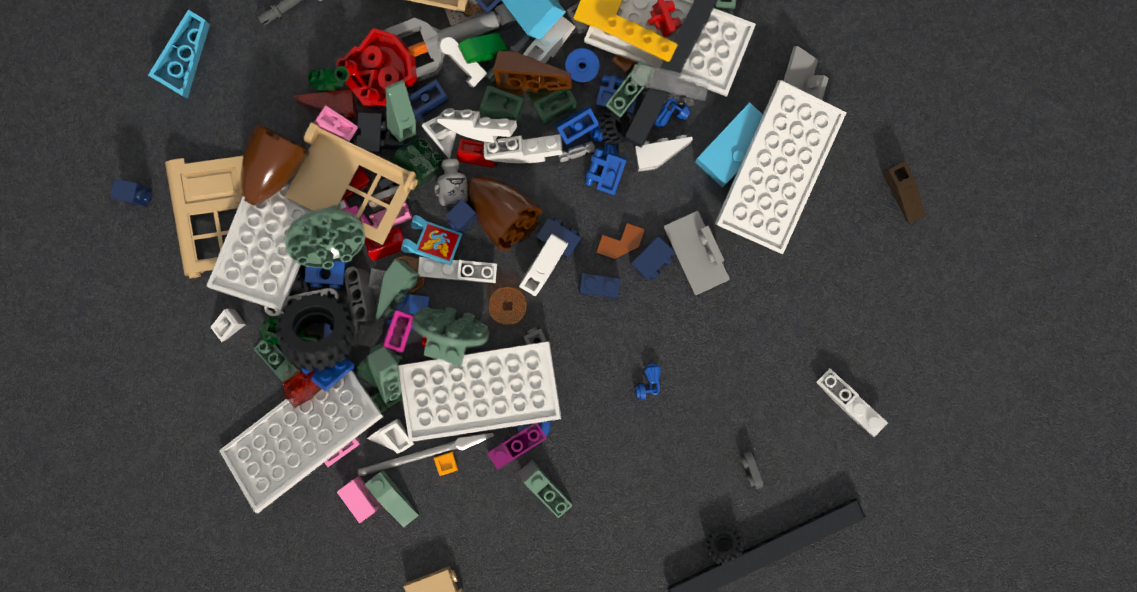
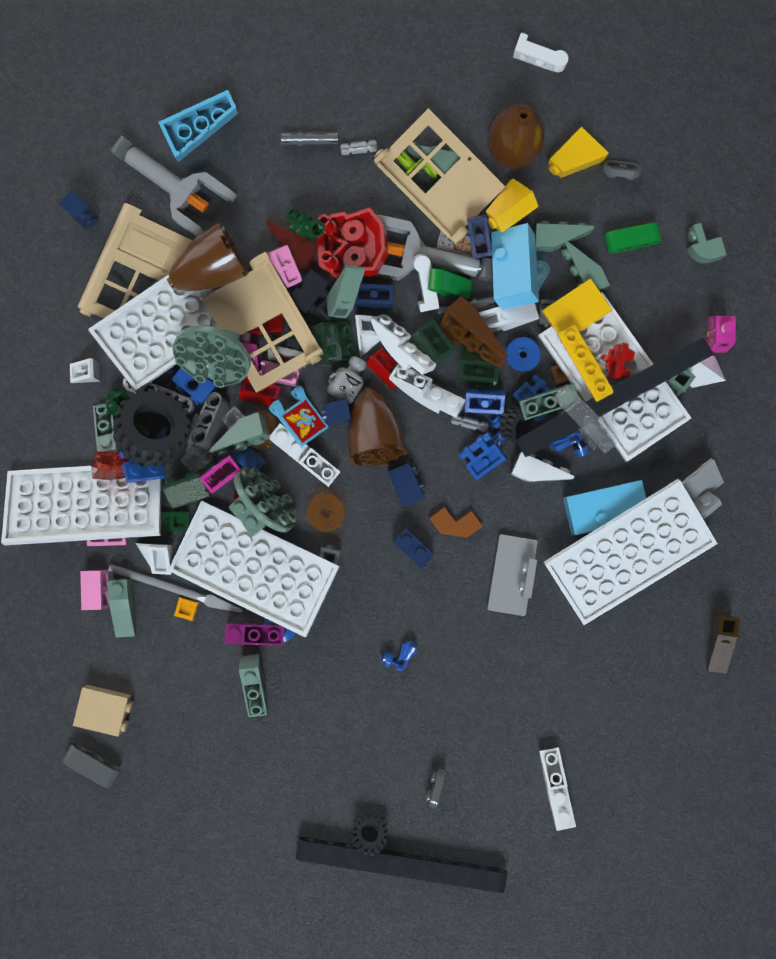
camera: 30 degrees right, 0 degrees up
sand green slope [367,347,402,403] -> none
white slope [519,234,568,297] -> none
dark blue brick [631,236,675,281] -> none
none -> light grey piece [109,135,237,237]

